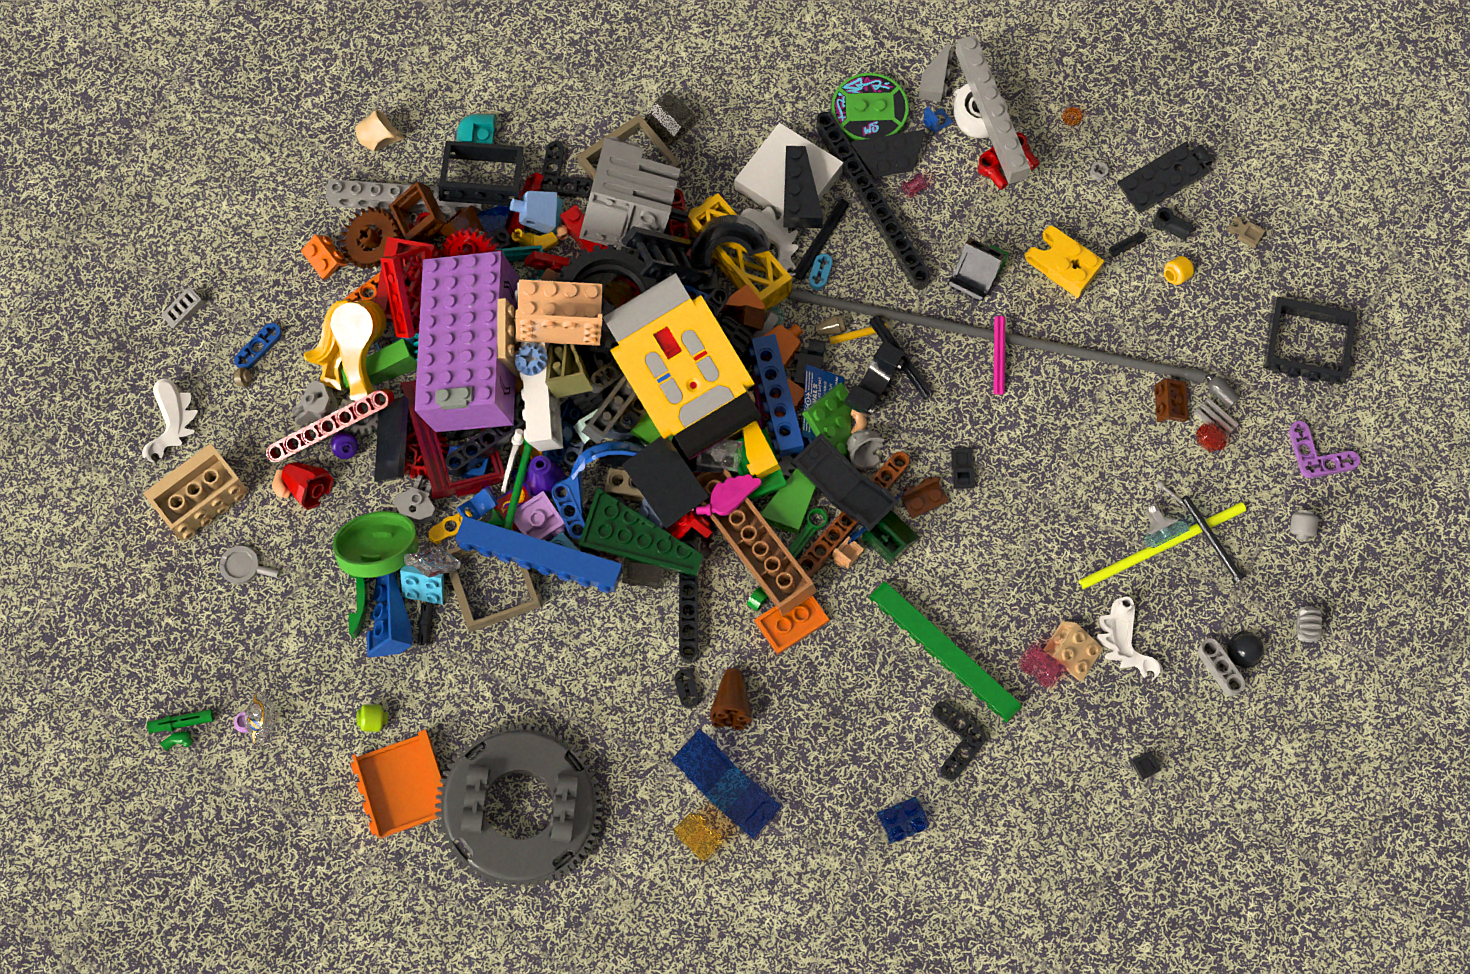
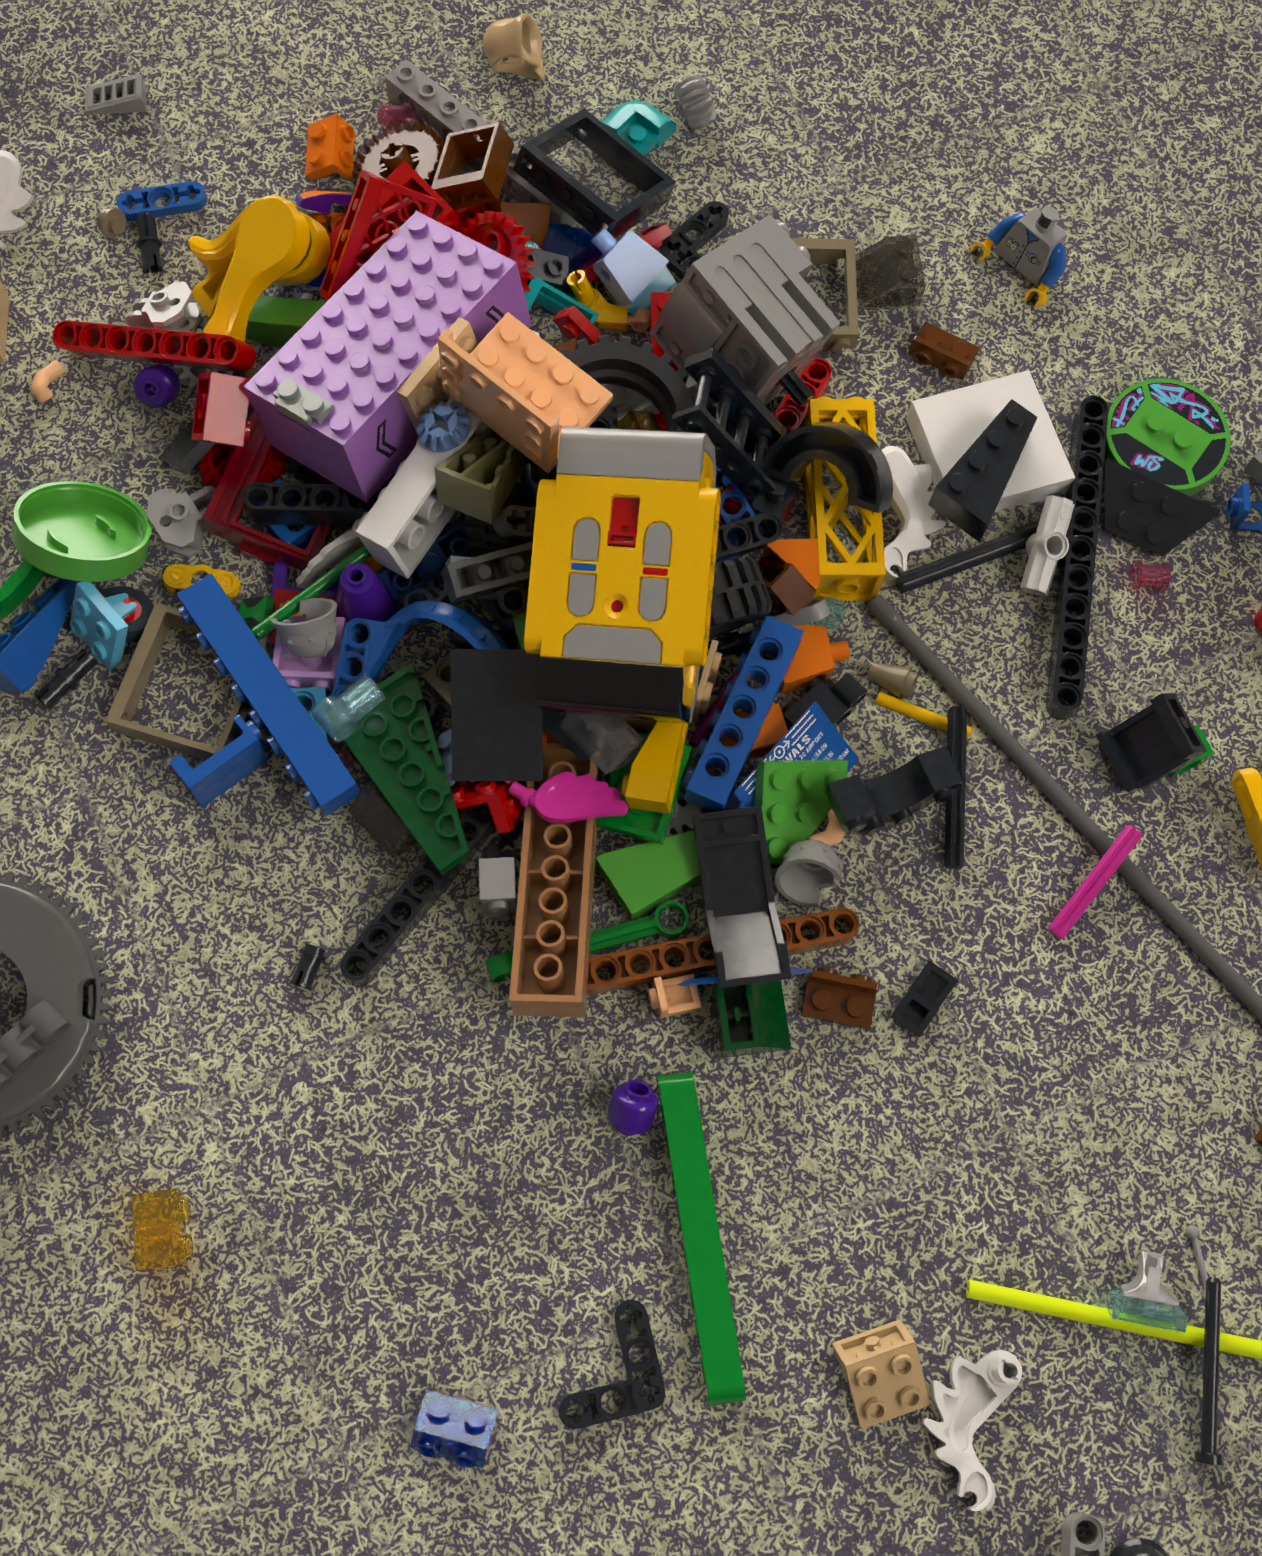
camera: 30 degrees right, 0 degrees up
red cone [281,462,334,510] -> none
clear plate [404,546,461,578] -> none
blue bracket [456,487,498,520] -> none
clear blue windscreen [670,728,782,840] -> none
black beam [674,669,699,709] -> none
reddish brown cone [710,668,752,731] -> none
orange plate [754,595,830,655] -> none
dark azure beam [809,254,832,290] -> none
clear pink brick [1017,642,1067,689] -> none
none -> black axle [137,212,163,274]
none -> blue panel [169,714,268,808]
none -> brick [191,372,252,447]
none -> light grey helmet [269,598,340,658]
none -> black pin [289,944,326,991]
none -> dark purple slope [295,188,354,214]
none -> clear light blue piece [312,675,385,742]
none -> clear pink pin [378,102,416,128]
none -> light grey brick [479,857,517,921]
none -> dark purple head [608,1080,658,1136]
none -> light grey gear [675,74,717,130]
none -> reddish brown bracket [908,321,980,380]
none -> torso [969,207,1067,307]
none -> white piece [1020,495,1074,597]

